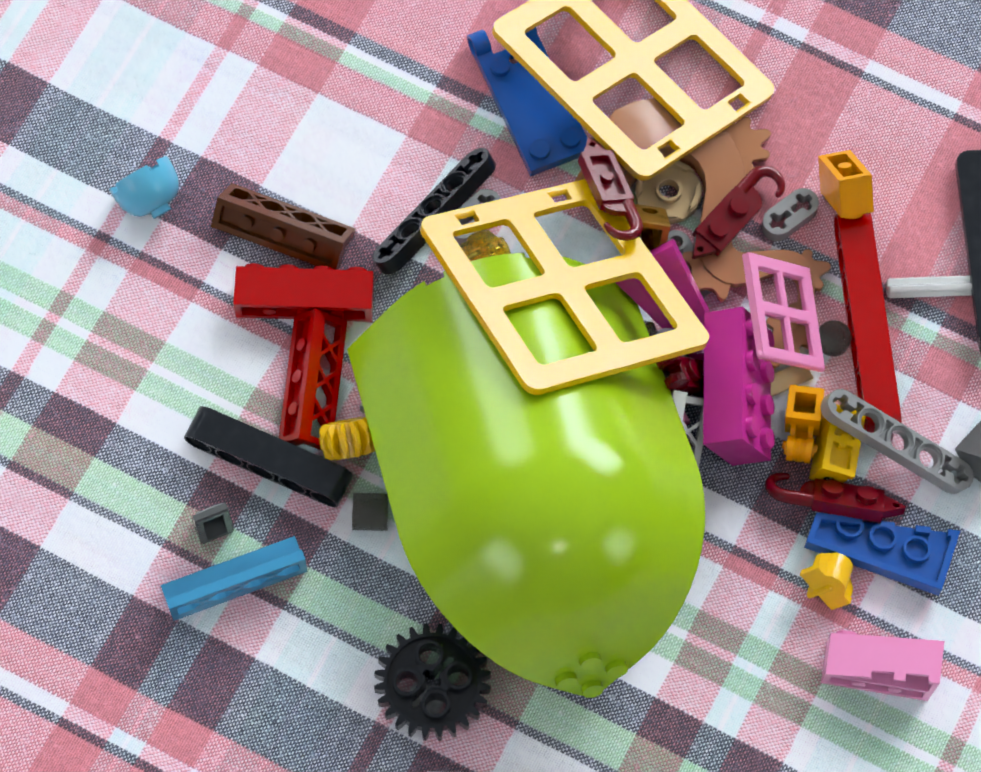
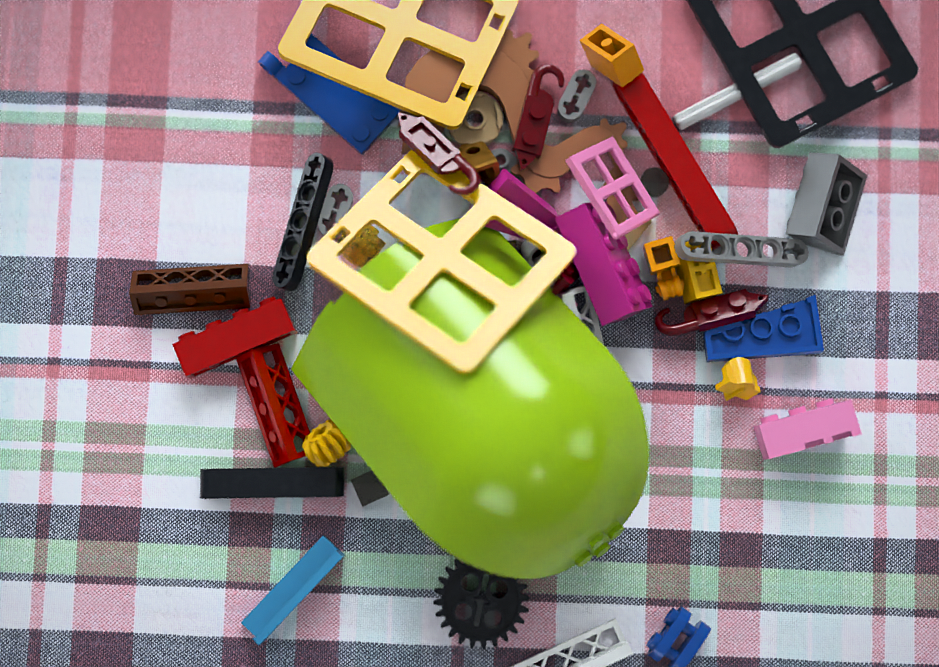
camera: 30 degrees left, 15 degrees up
medium azure cylinder [109,156,179,219] -> none
dark grey slope [192,502,234,544] -> none

